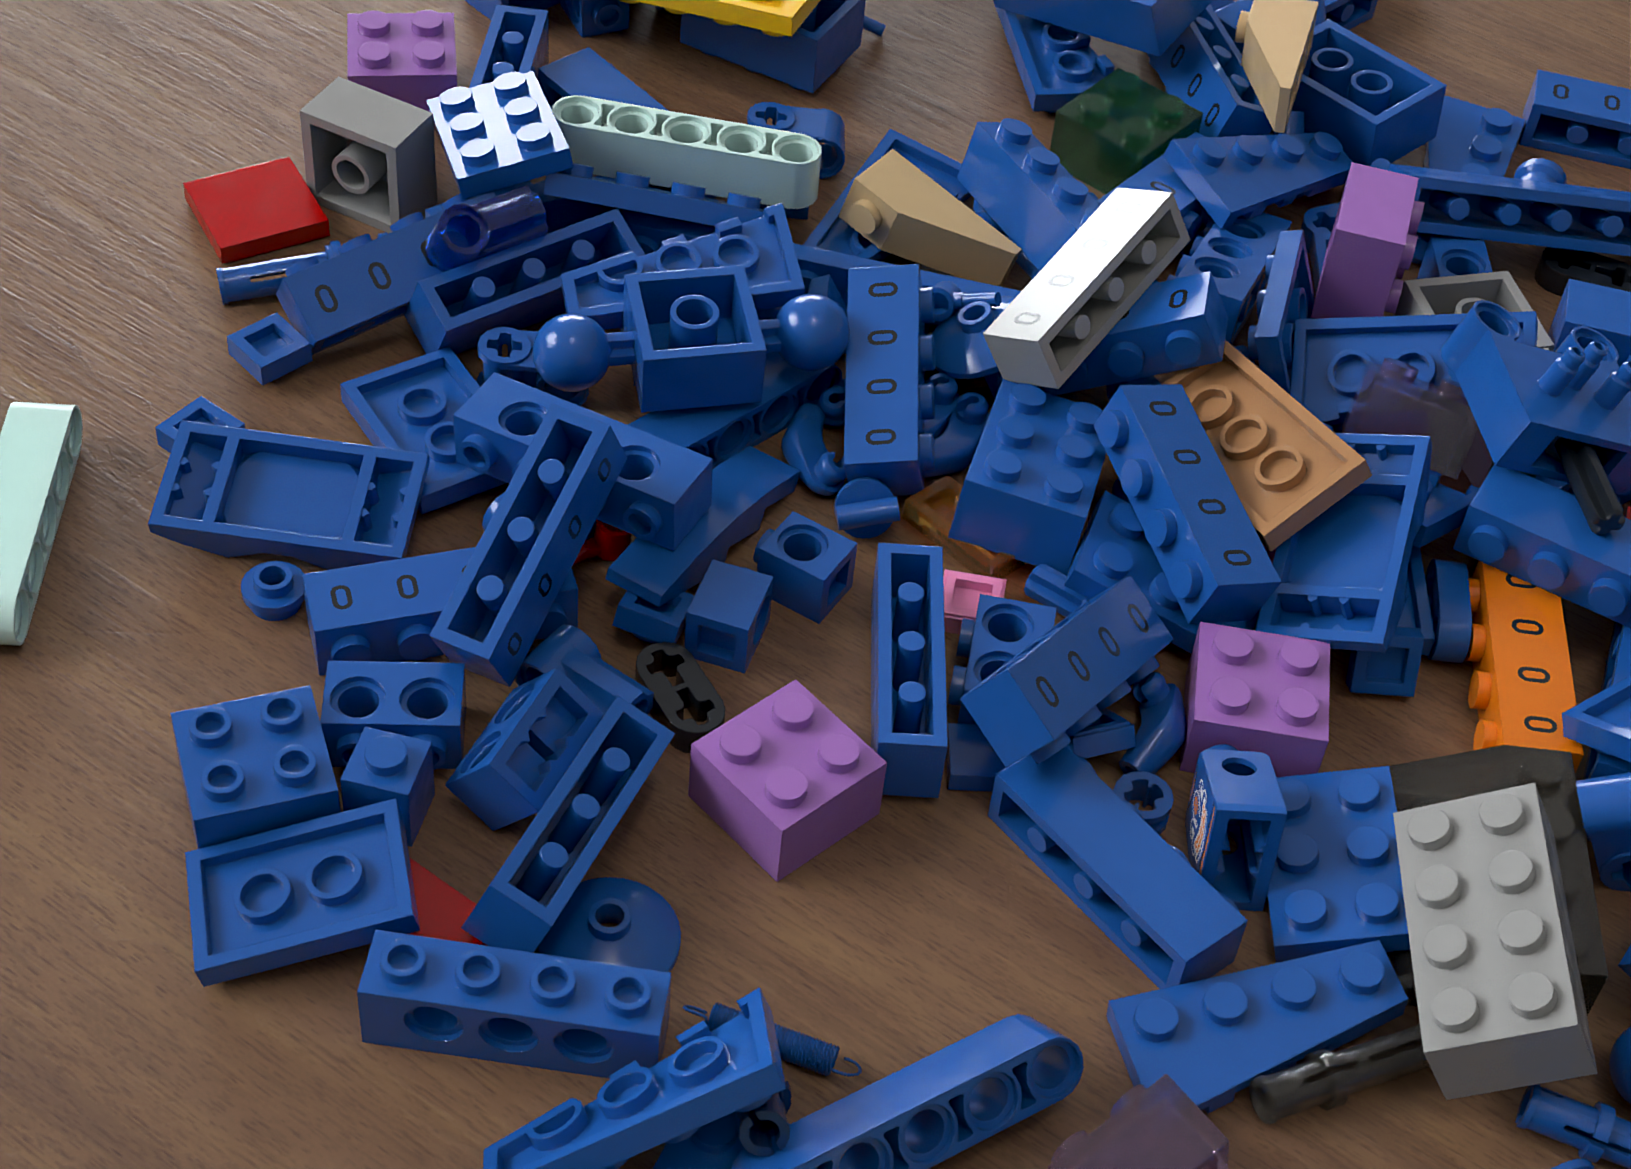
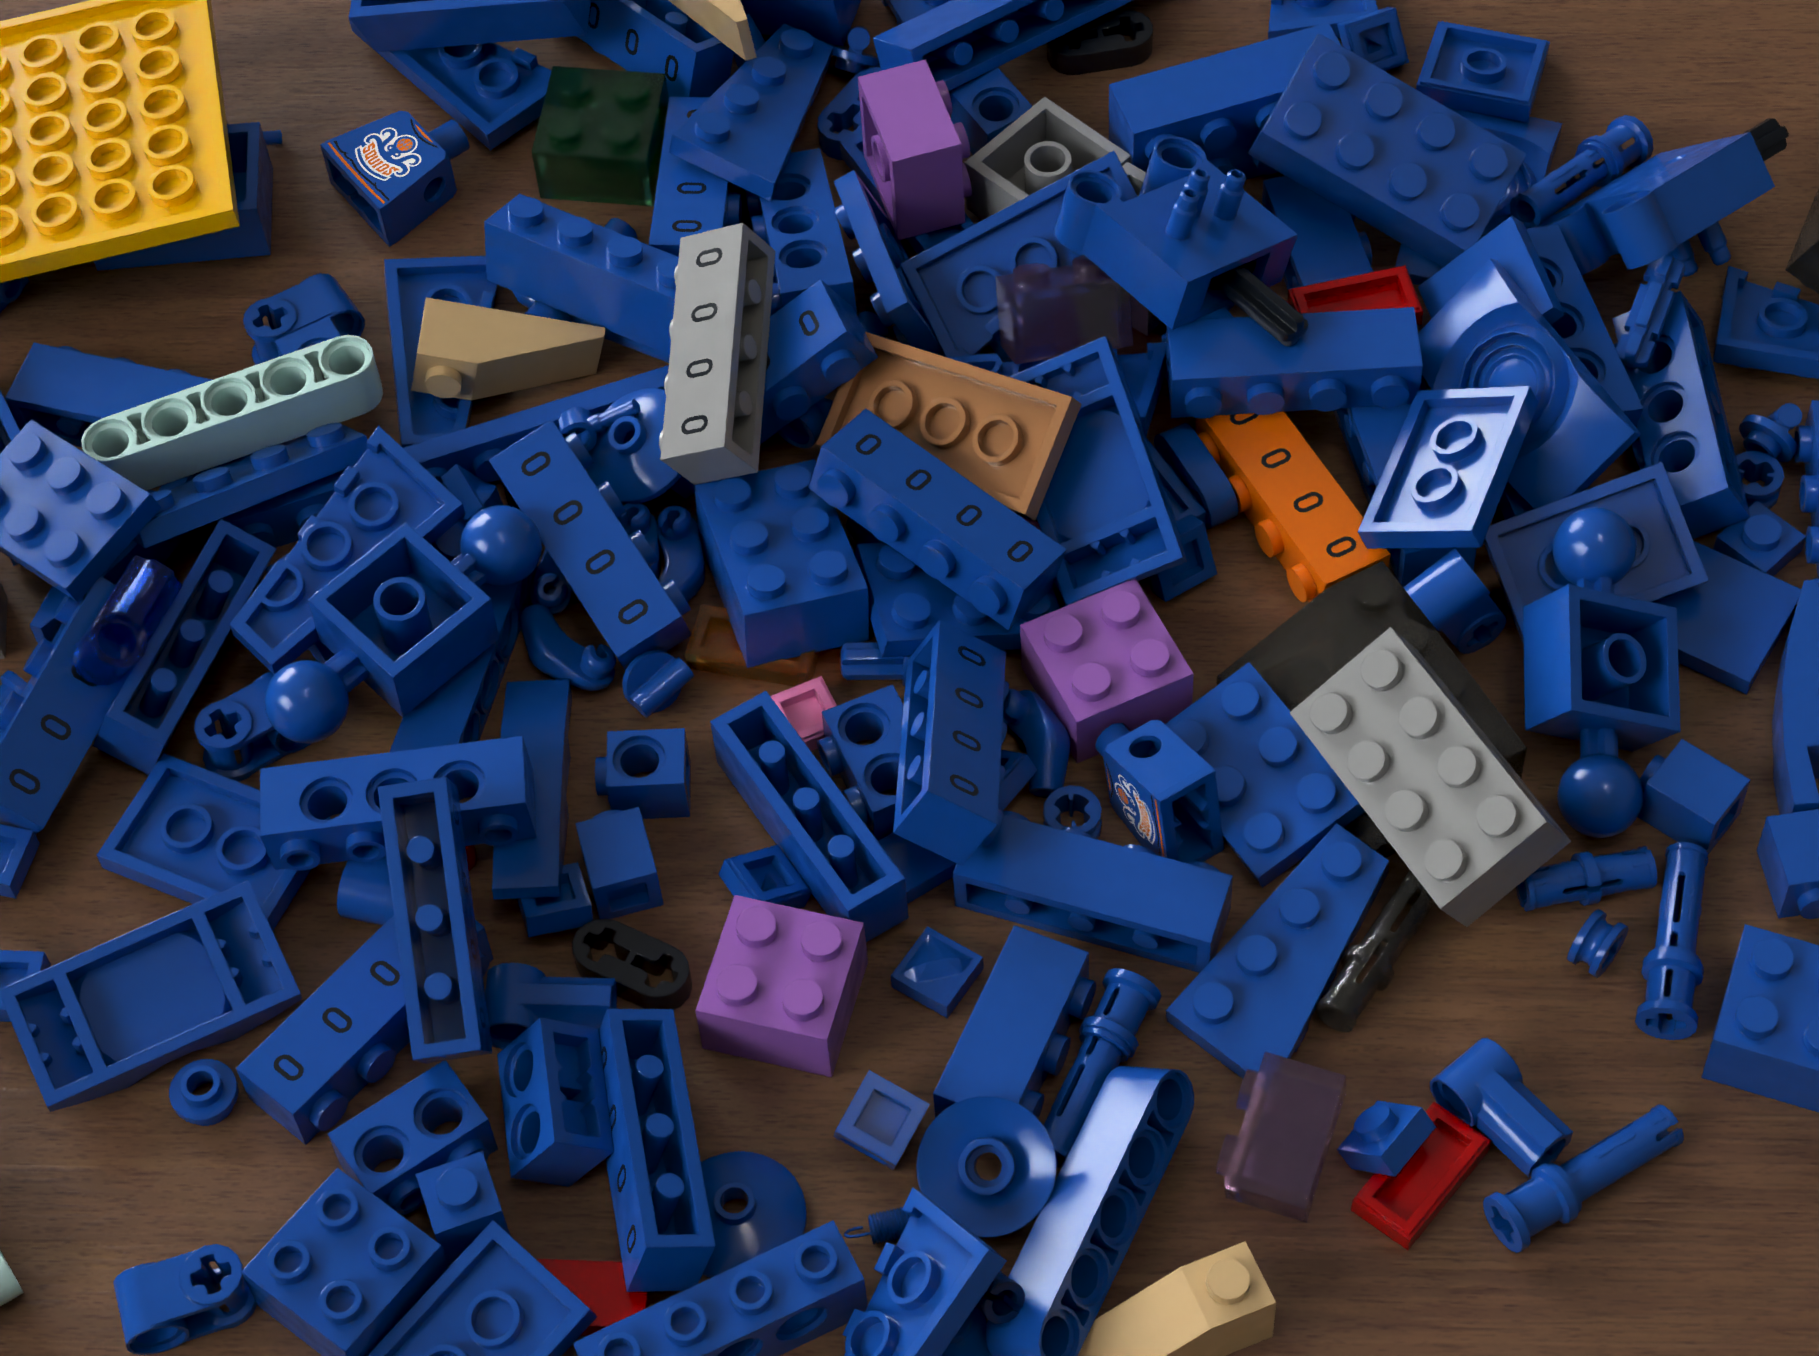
camera: 25 degrees left, 10 degrees up
none -> blue piece [113,1244,257,1355]
none -> blue torso [320,111,470,247]
none -> blue tile [718,845,812,909]
none -> blue brick [833,1070,930,1170]
none -> blue tile [890,926,984,1019]
none -> blue dish [916,1096,1057,1237]
none -> blue brick [933,925,1096,1119]
none -> blue pin [1044,968,1162,1169]

